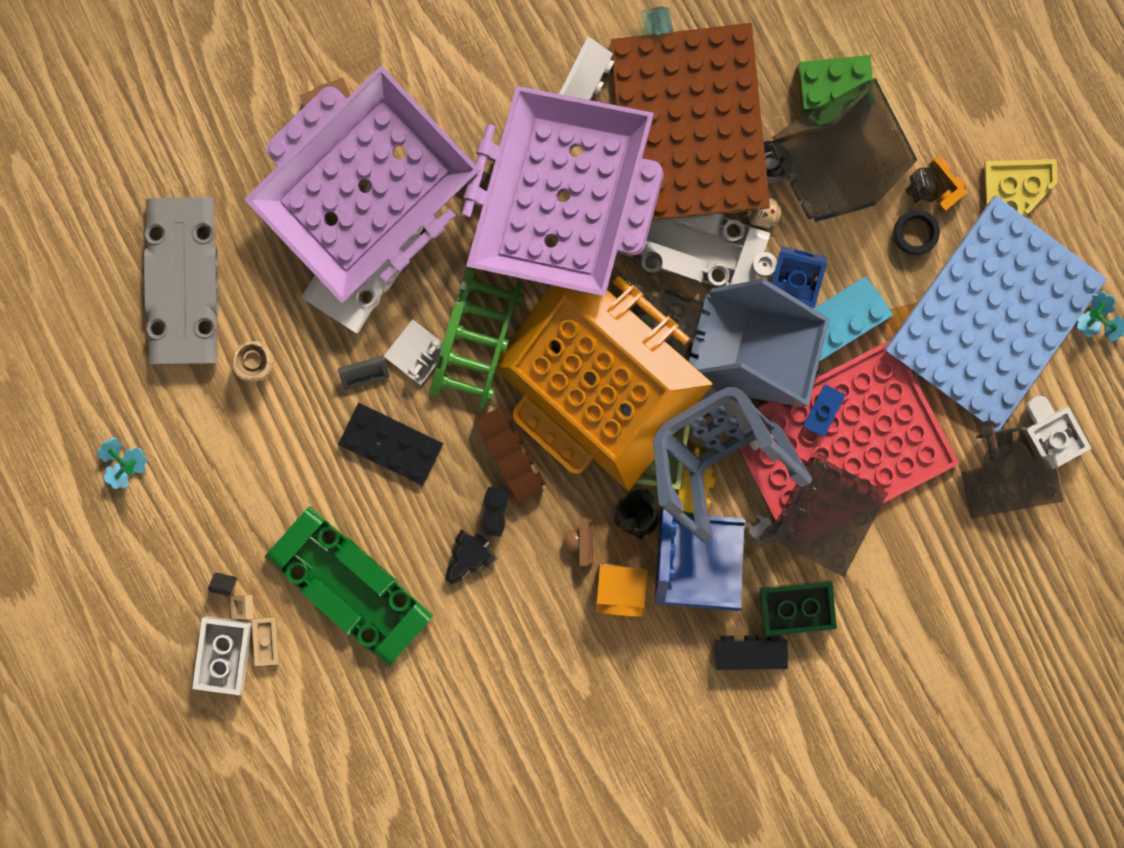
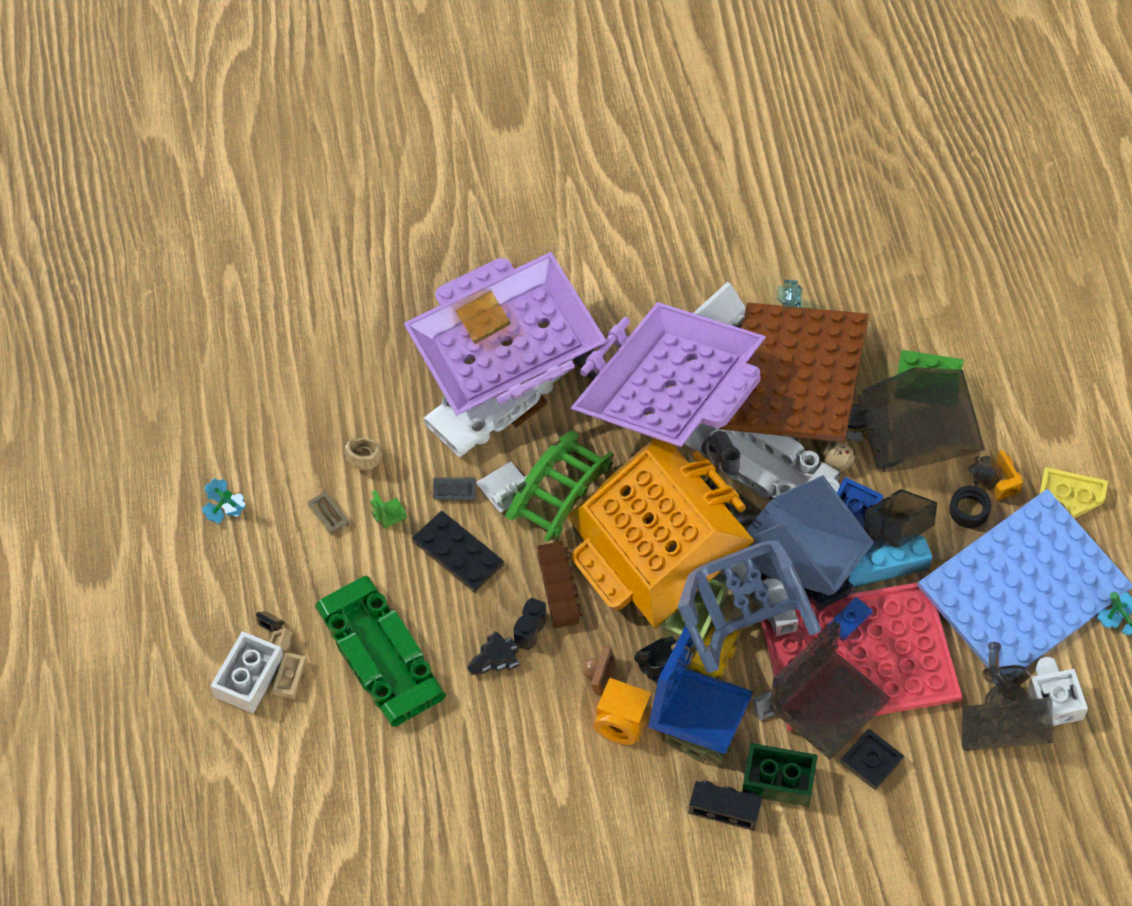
camera: 25 degrees right, 30 degrees down
light grey panel [144,197,219,365] -> none
none -> dark tan tile [308,491,349,536]
none -> bright green bracket [370,490,407,528]
none -> clear yellow tile [455,291,511,344]
none -> black plate [840,729,904,791]
none -> clear smoke piece [864,489,937,547]

